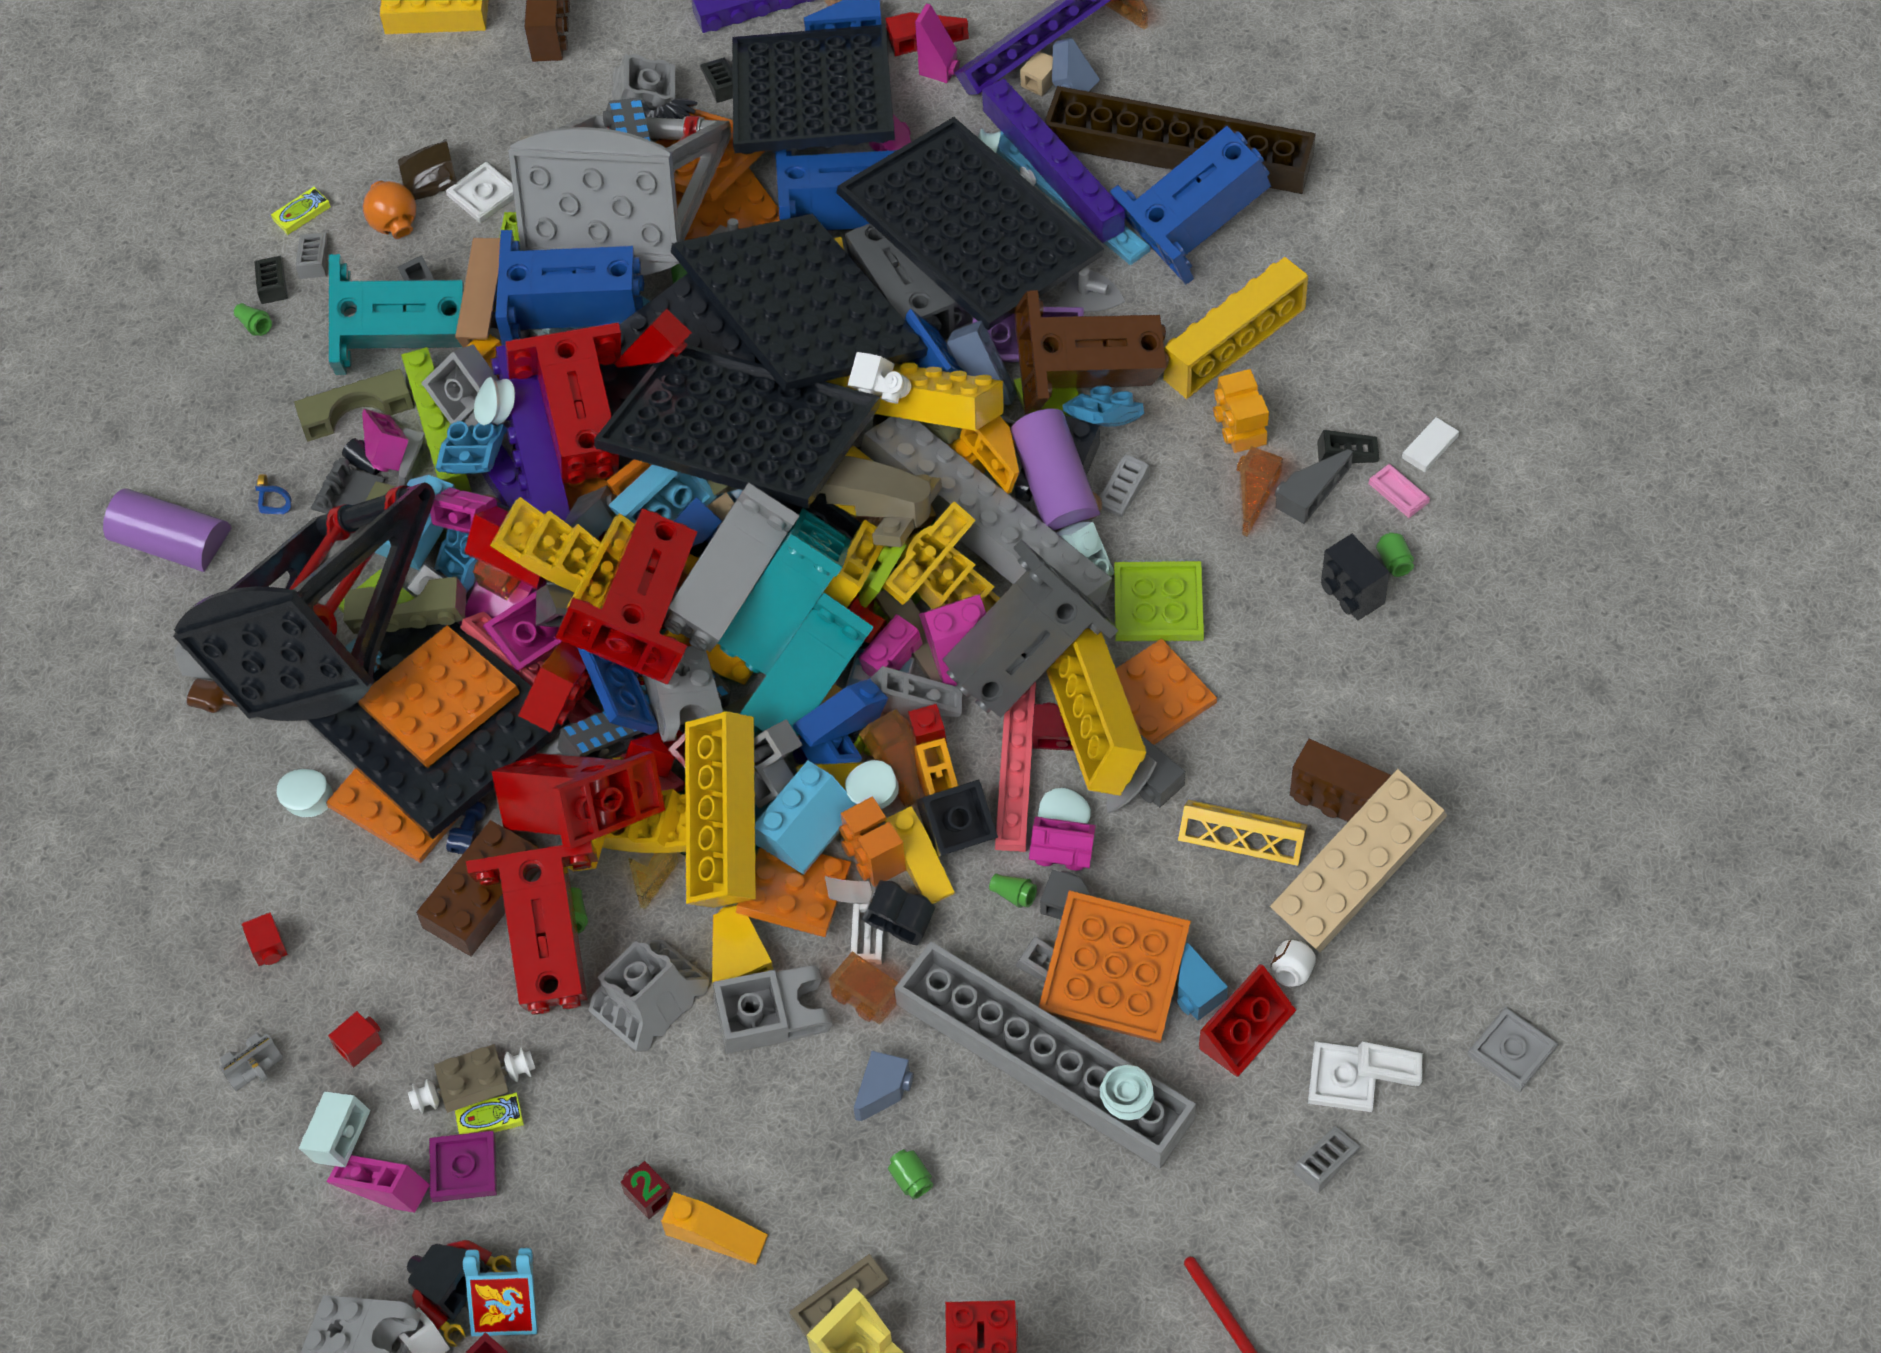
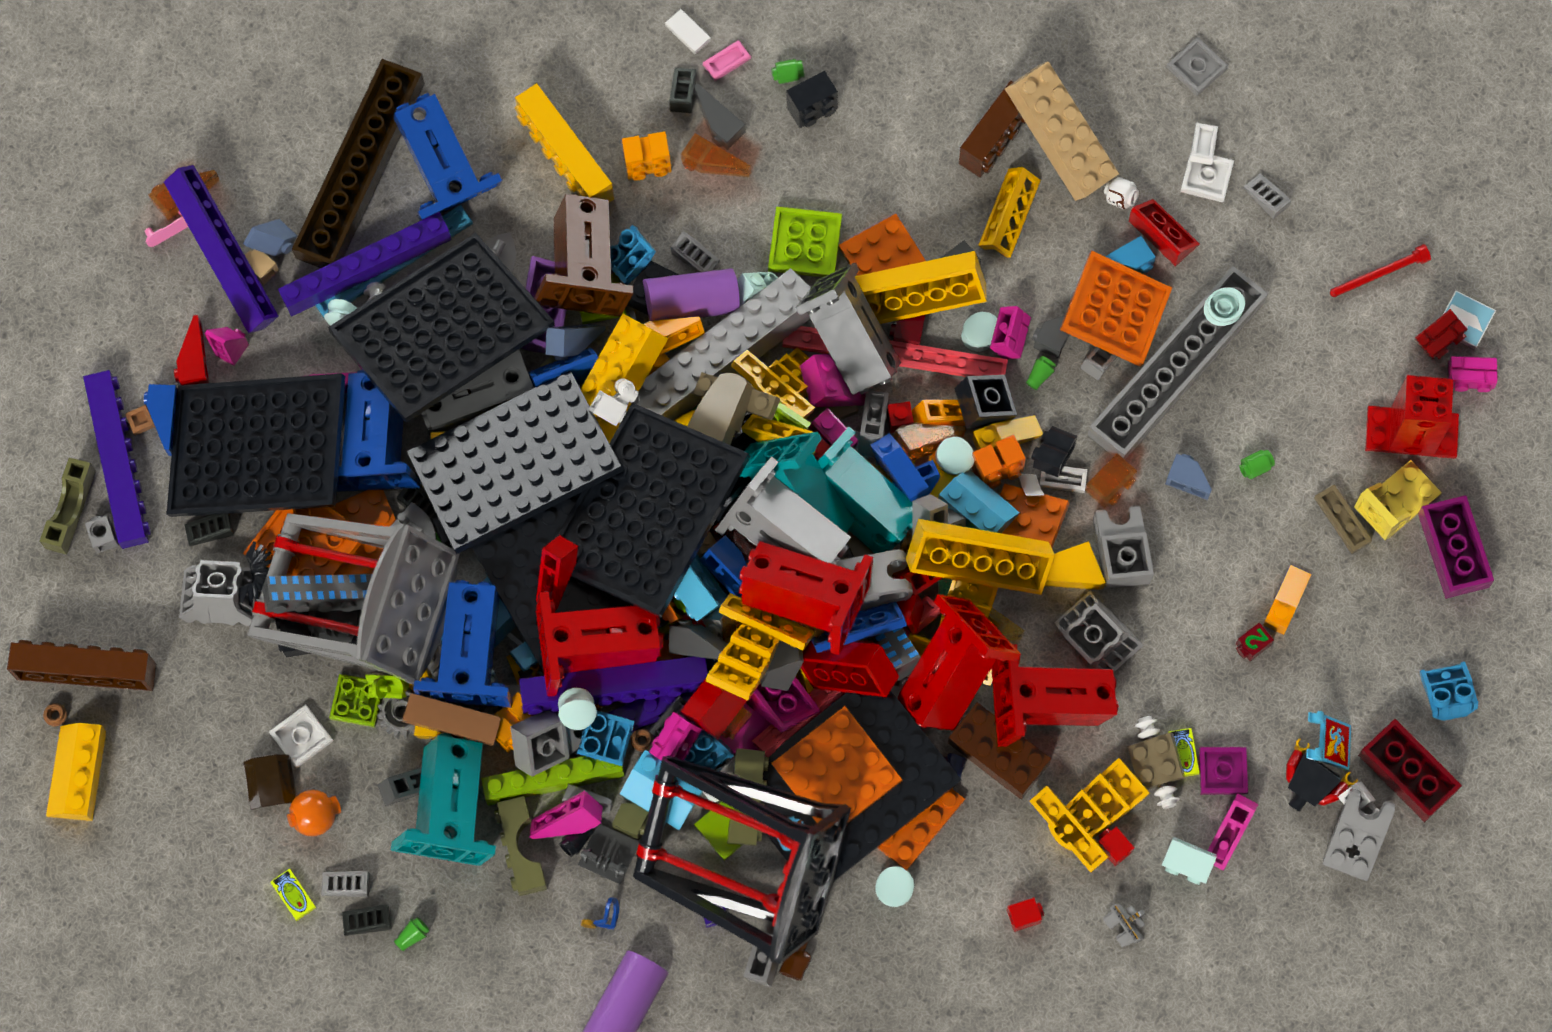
camera: 85 degrees left, 15 degrees up
none -> yellow slope [1030,758,1150,872]

